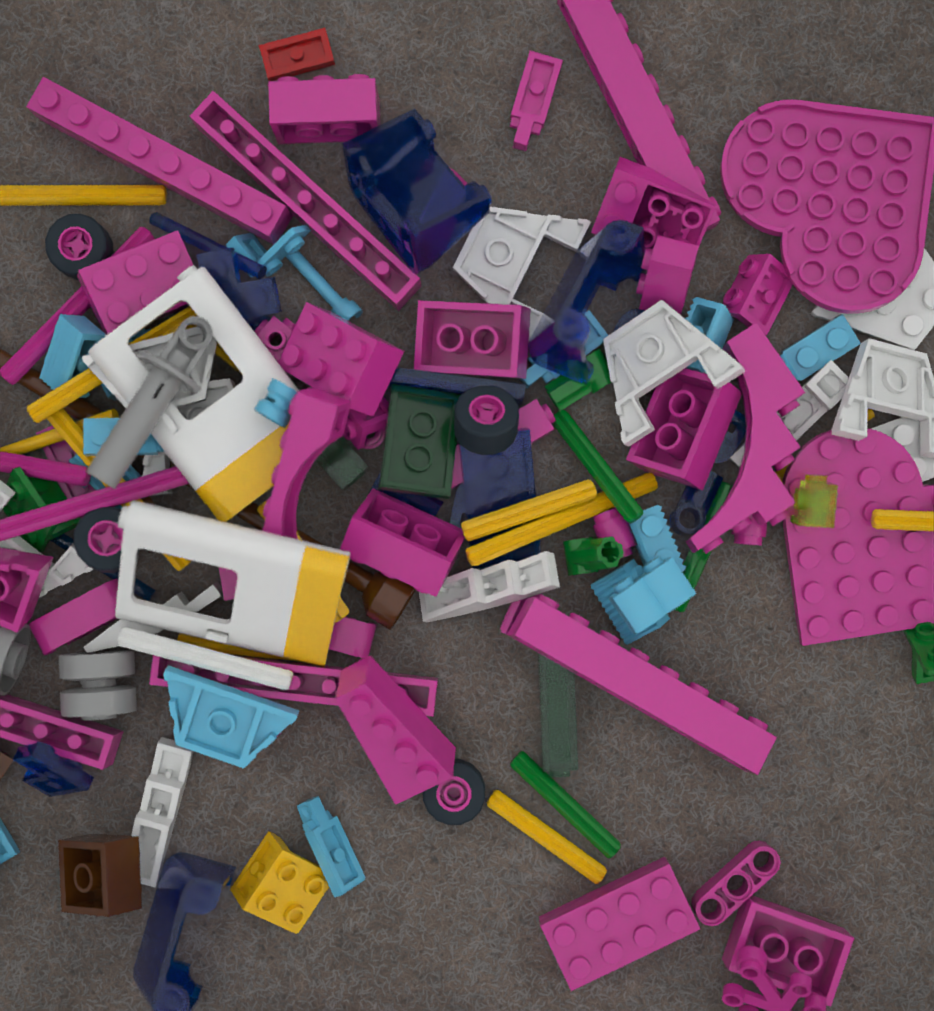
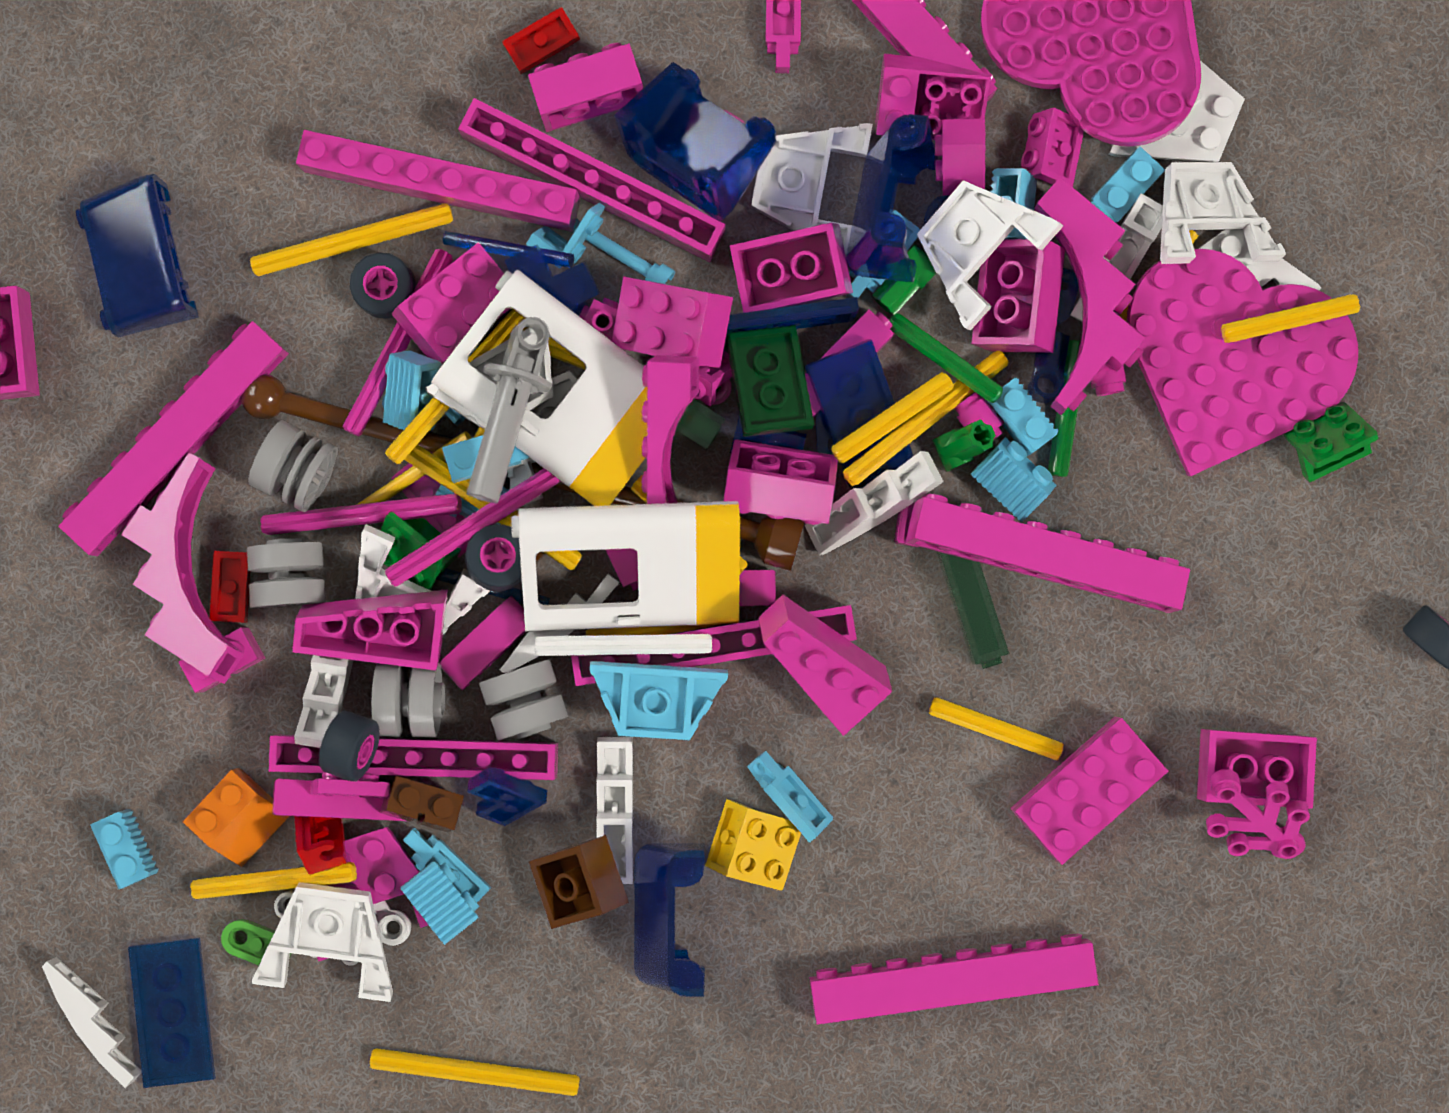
camera: 25 degrees left, 0 degrees up
medium azure wheel [254,378,297,428] -> none
black wheel [423,759,485,825] -> none
black wheel [454,385,519,455] -> none
green axle [510,751,621,859] -> none
medium azure brick [609,555,696,634] -> none
dark pink beam [691,841,781,926] -> none
clear neon green brick [790,474,838,528] -> none

